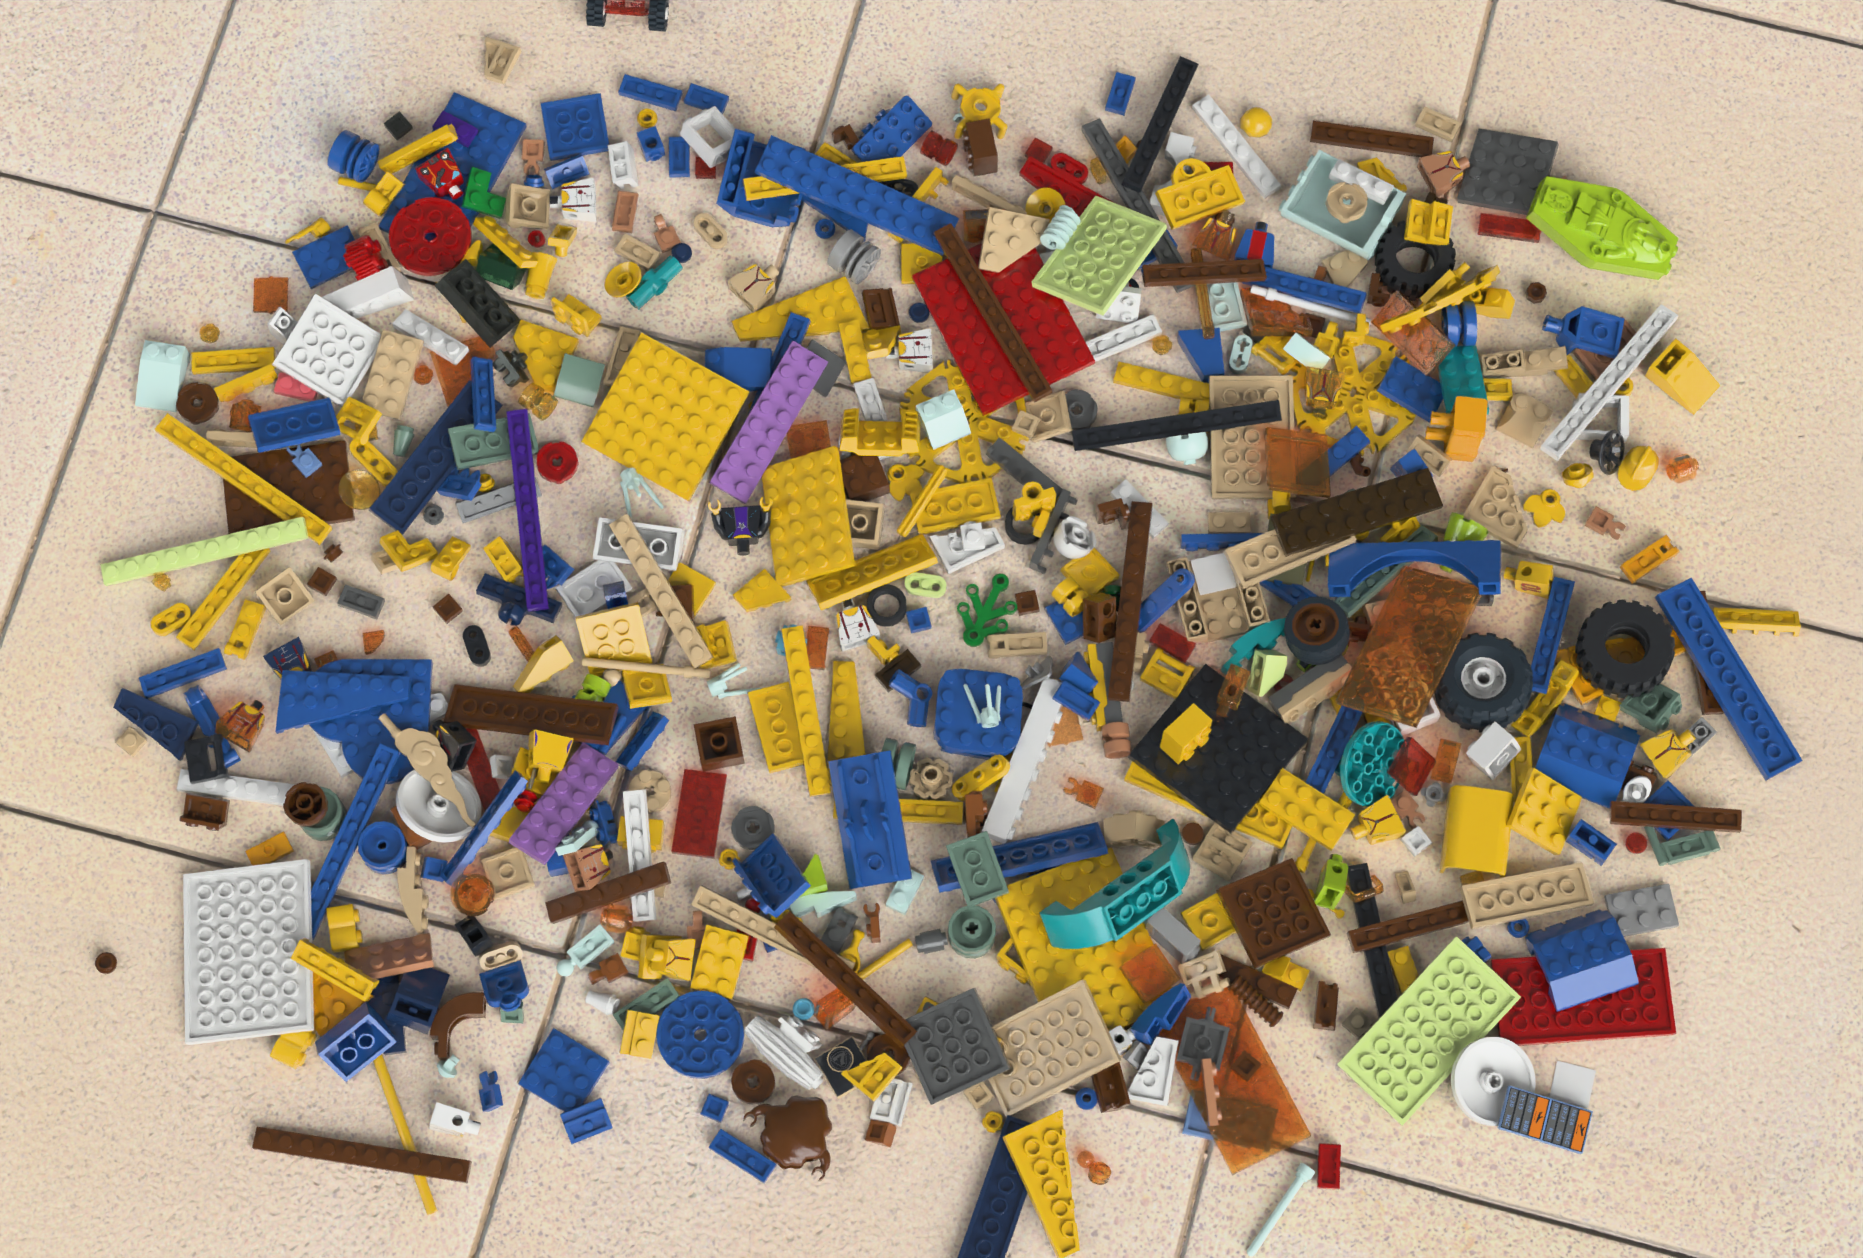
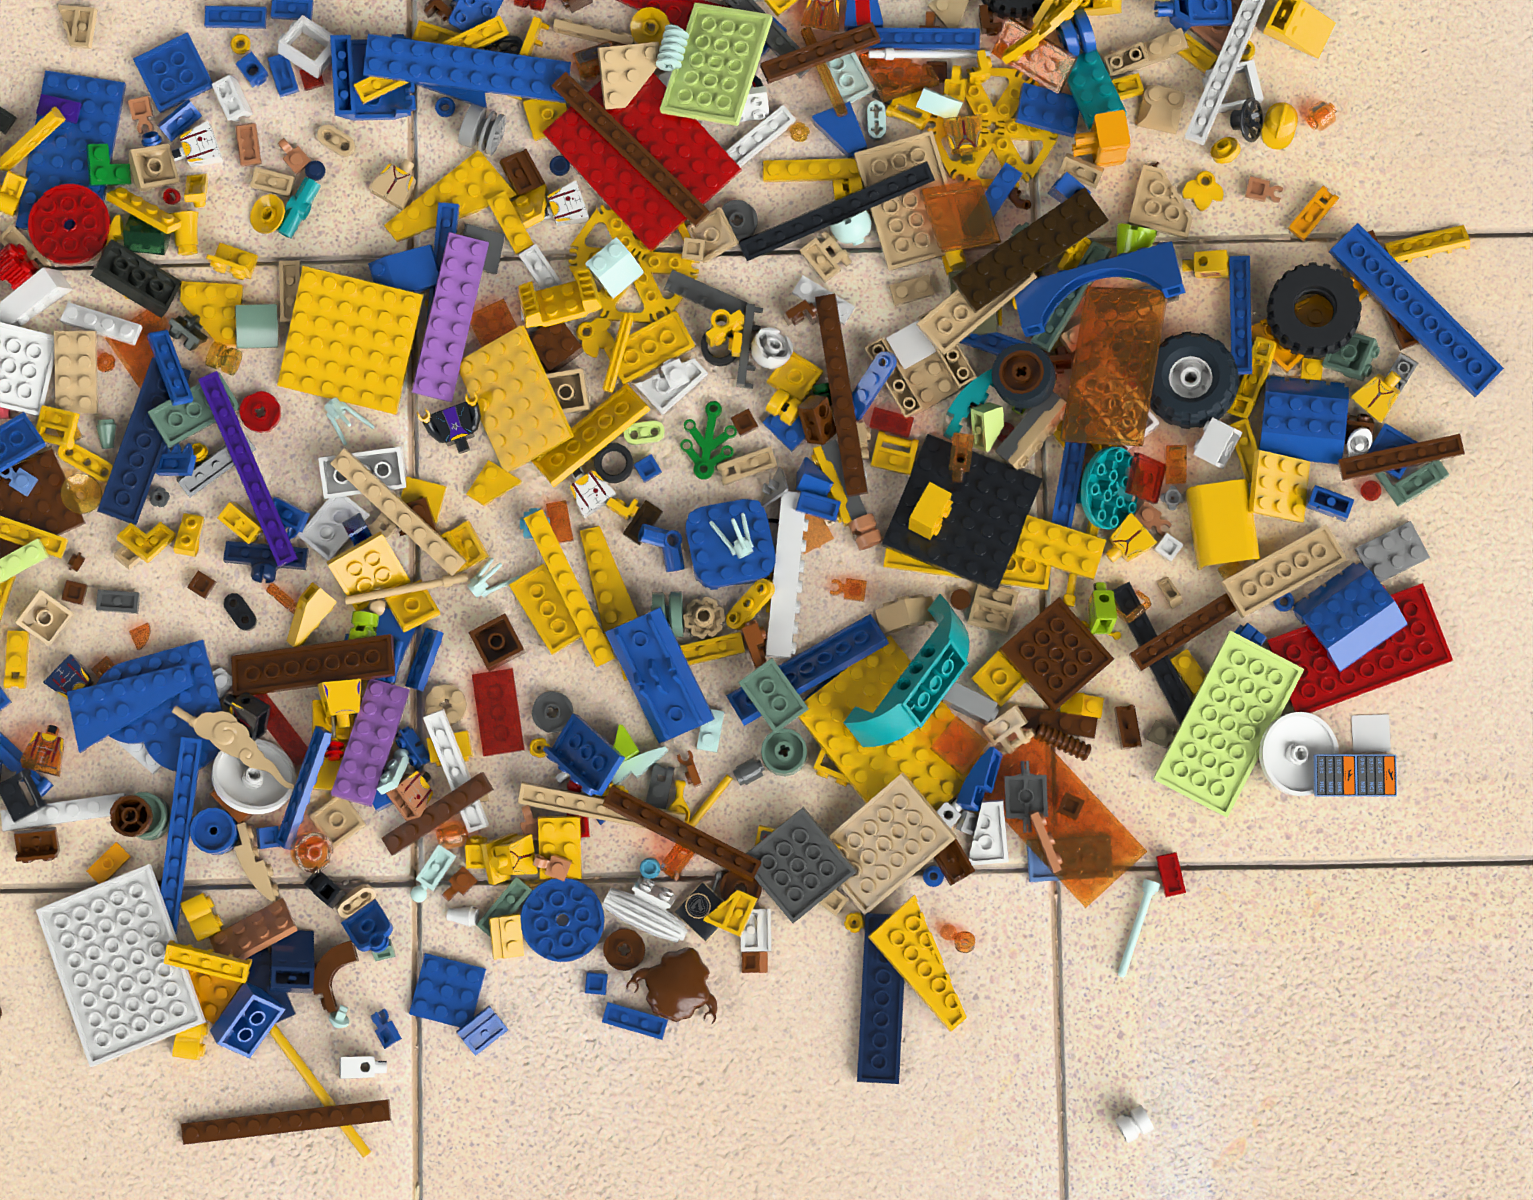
camera: 10 degrees left, 10 degrees up
red torso [415,148,464,200] -> none
white plate [490,755,513,779] -> none
blue plate [1180,533,1264,552] -> none
none -> nougat plate [533,853,572,881]
none -> tan plate [800,230,852,283]

